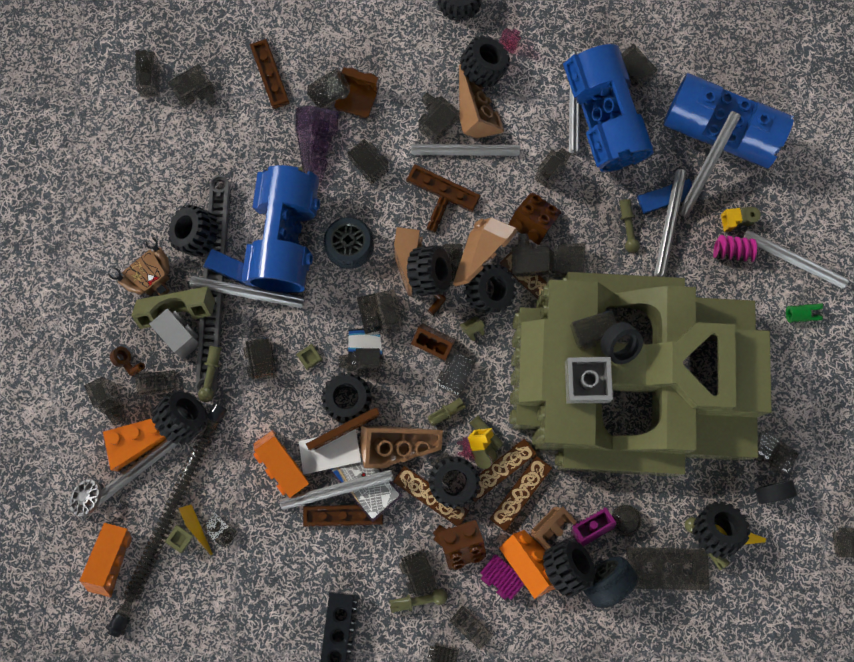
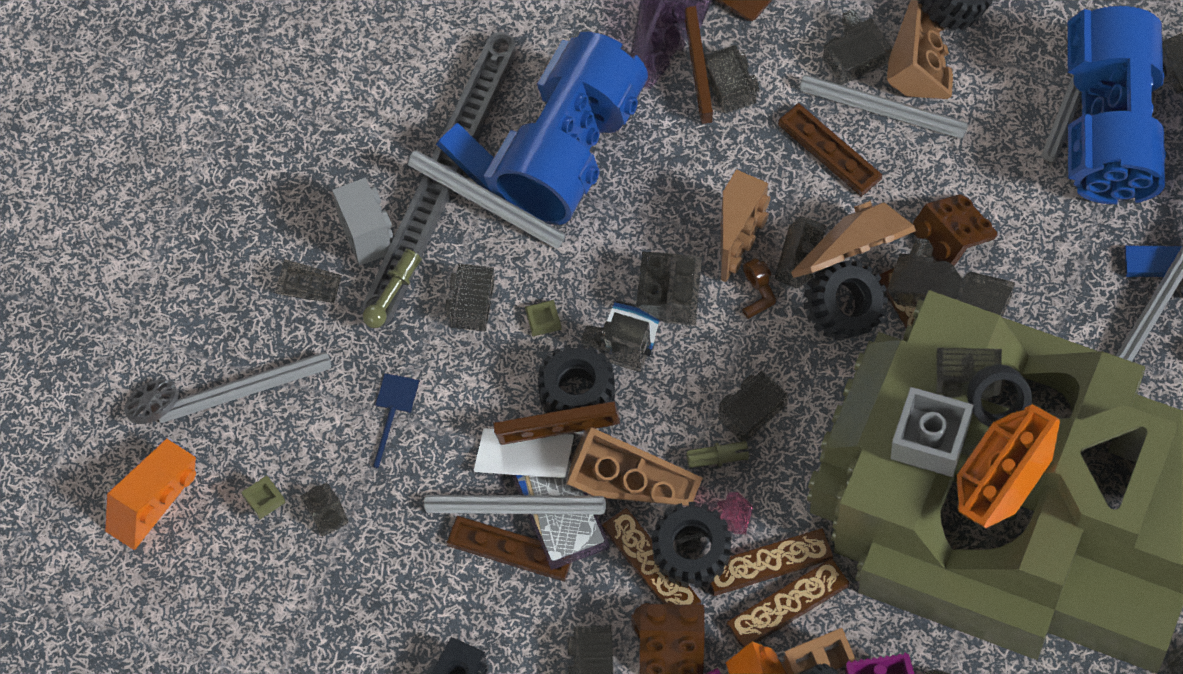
camera: 25 degrees right, 15 degrees down
clear smoke hinge [84,377,126,426] -> none
orange wedge [103,419,166,472] -> none
clear smoke hose [105,403,227,637] -> none
medium nougat torso [108,237,170,296] -> none
reddish brown plate [110,346,145,376] -> none
olive arch [131,286,215,329] -> none
black tyre [152,390,208,444] -> none
black tyre [168,204,219,257] -> none
yellow sticker [178,504,213,555] -> none
orange wedge [253,430,309,498] -> none
wheel [323,217,374,269] -> none
black tyre [407,245,452,296] -> none
reddish brown brick [411,323,457,361] -> none
reddish brown axle [427,197,448,232] -> none
olive tile [460,316,485,341] -> none
leg [468,428,497,469] -> none
olive axle [469,415,503,451] -> none
clear smoke hinge [534,148,571,190] -> none
olive pin [619,199,640,253] -> none
none -> dark blue piece [373,373,420,469]
none -> reddish brown tile [684,6,713,124]
none -> orange wedge [957,404,1060,528]

